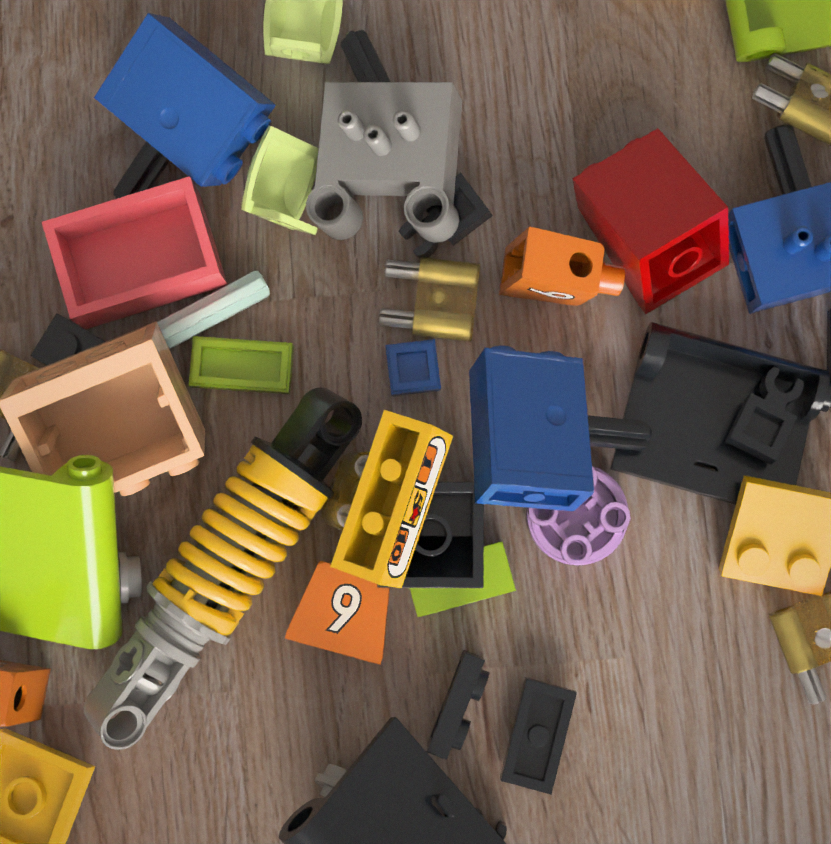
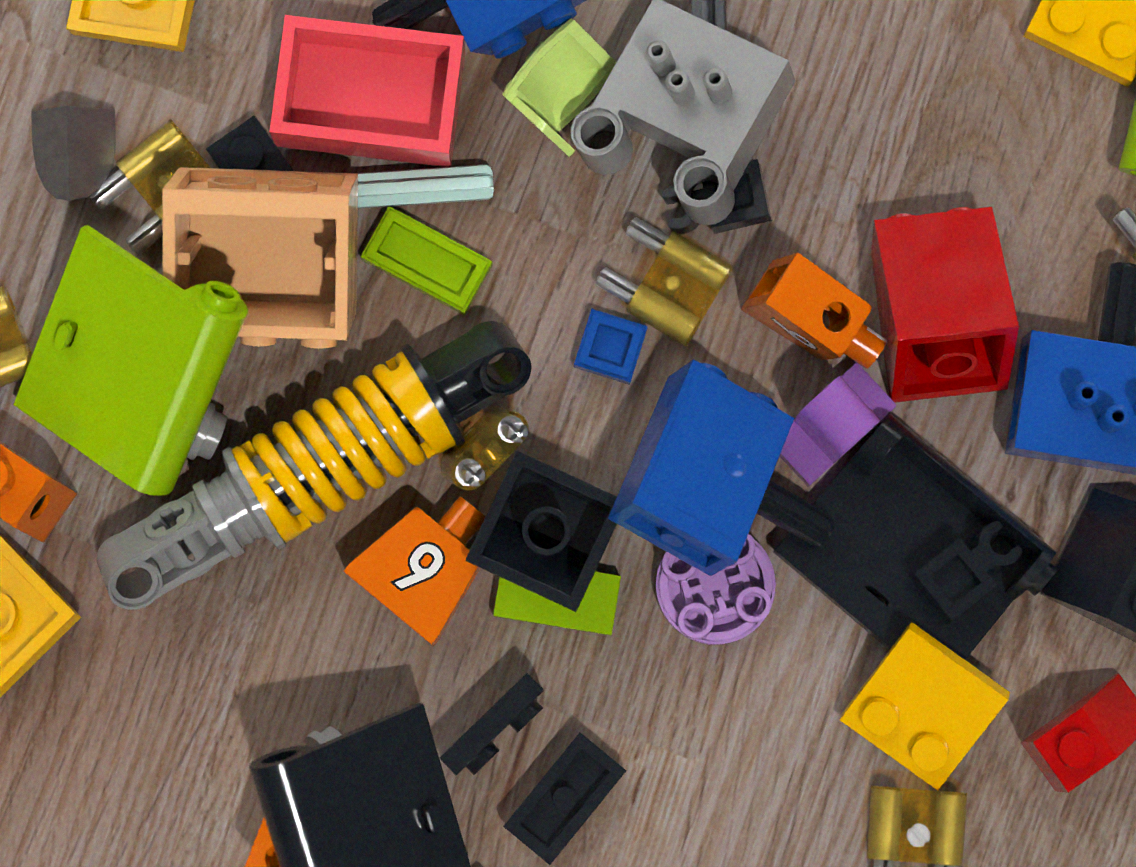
camera: 20 degrees right, 0 degrees up
yellow brick [330,410,453,588] -> none
none -> medium lavender tile [779,362,897,487]

